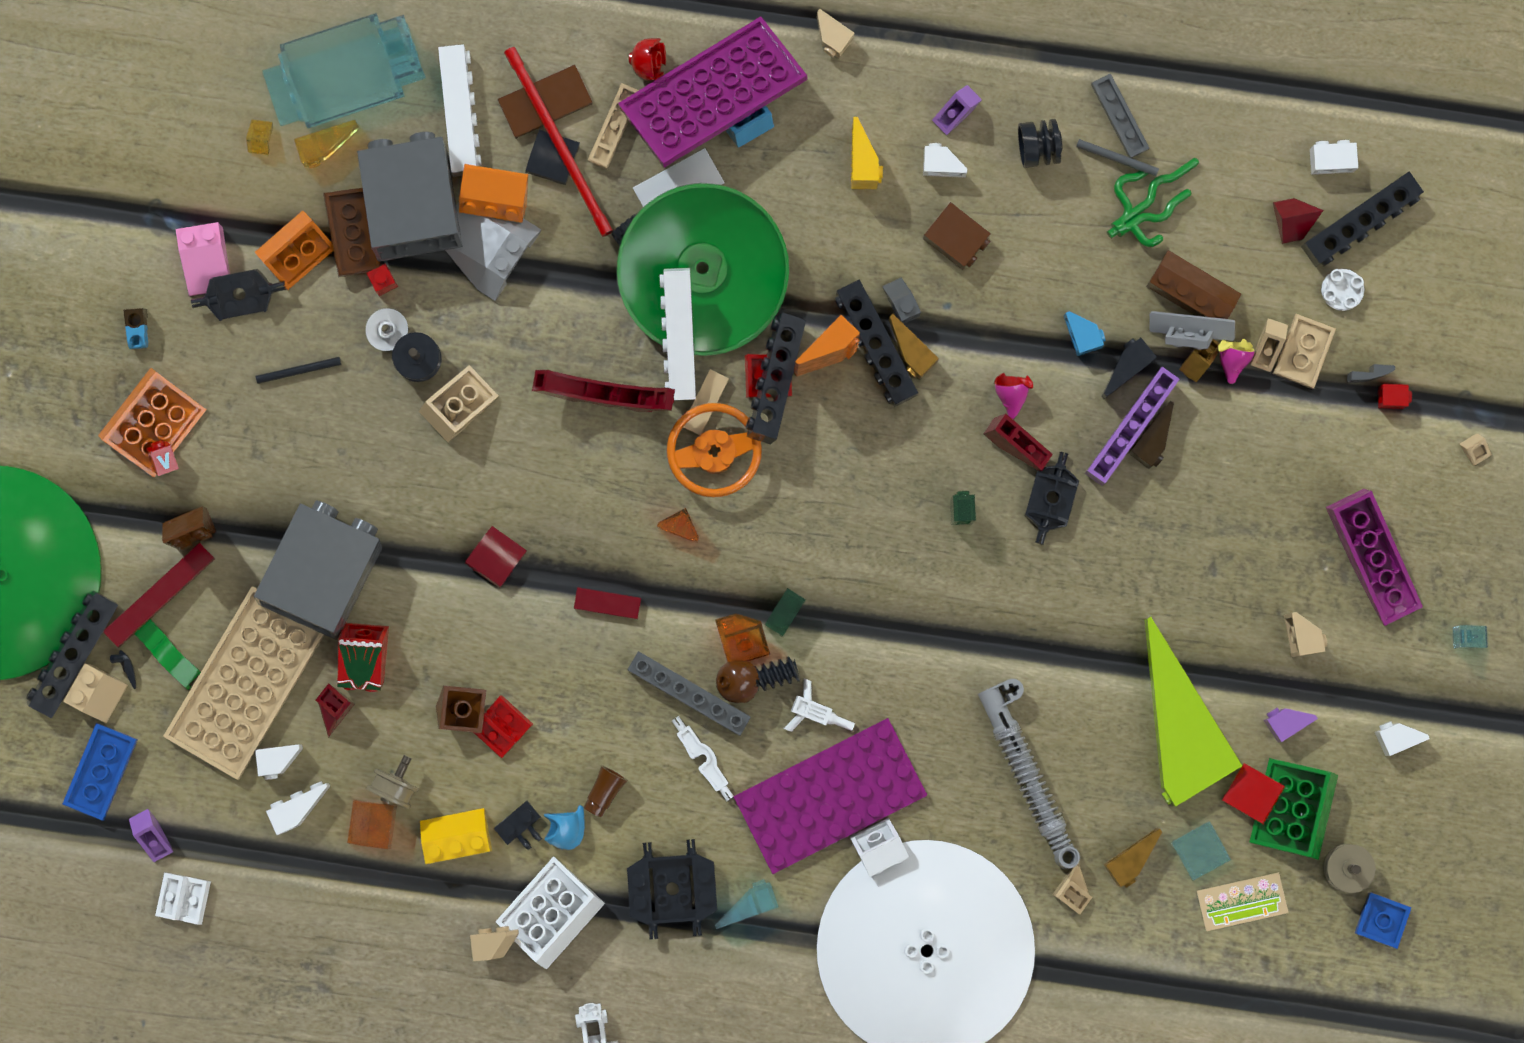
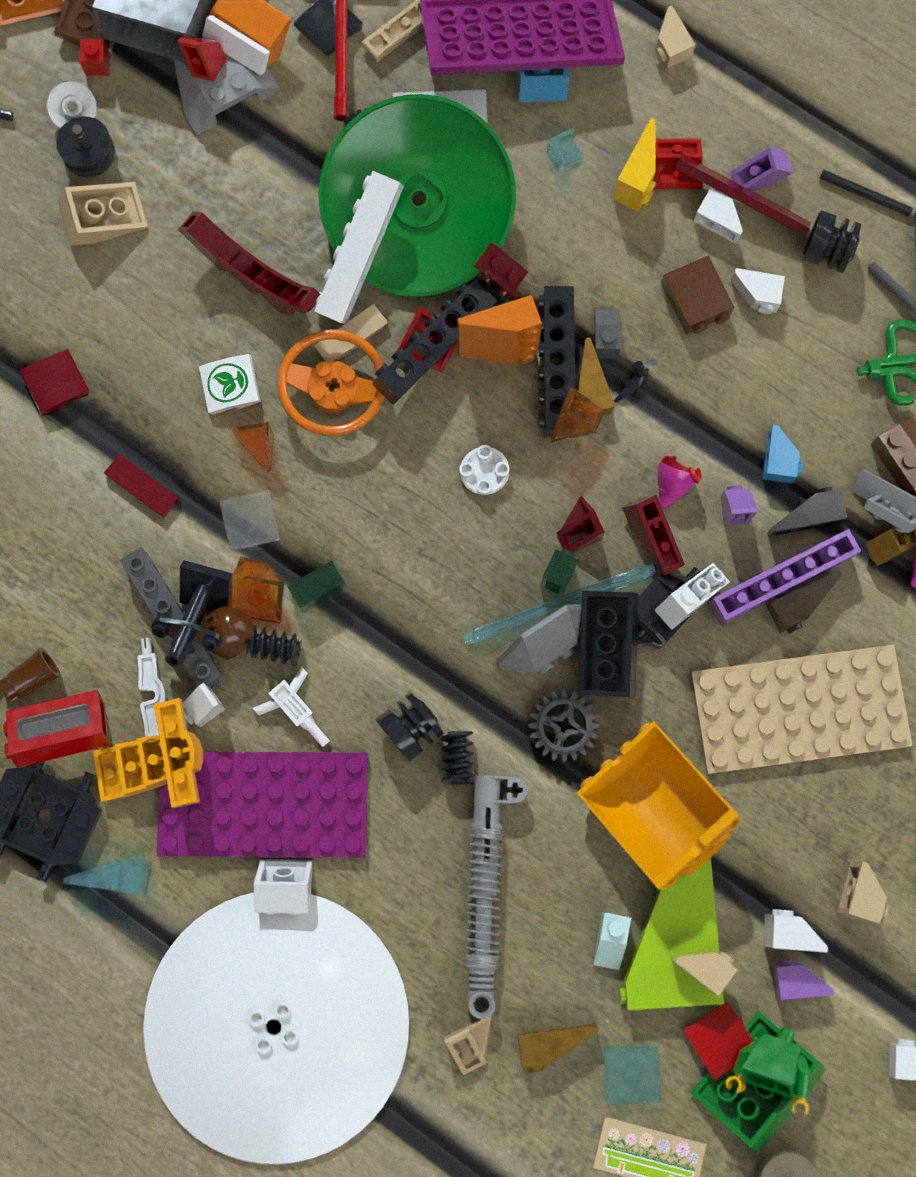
camera: 30 degrees right, 5 degrees down
none -> red piece [3,690,109,768]
none -> light orange slope [93,698,203,808]
none -> black piece [151,560,233,667]
none -> red slope [178,38,226,82]
none -> white slope [183,683,226,727]
none -> slope [199,354,261,415]
none -> white tile [202,15,270,75]
none -> clear tile [220,490,281,551]
none -> black wheel [375,692,444,762]
none -> black piece [441,731,474,785]
none -> white dish [459,445,510,495]
none -> clear light blue piece [462,563,656,645]
none -> dark red bracket [473,242,528,299]
none -> light grey wedge [496,604,582,675]
none -> dark grey gear [528,690,600,763]
none -> clear light blue panel [546,128,583,170]
none -> clear orange slope [550,388,604,443]
none -> dark red slope [556,496,605,555]
none -> light orange cylinder [577,721,741,890]
none -> black brick [578,591,639,697]
none -> light aqua slope [593,912,631,970]
none -> black bar [613,361,649,403]
none -> red slope [653,139,703,190]
none -> white slope [655,563,730,630]
none -> tan slope [672,951,738,996]
none -> dark red tile [675,154,811,236]
none -> tan plate [690,645,913,774]
none -> medium lavender slope [721,485,757,525]
none -> green torso [726,1028,811,1116]
none -> white slope [731,268,785,314]
none -> white slope [763,909,828,952]
none -> black bar [819,169,913,217]

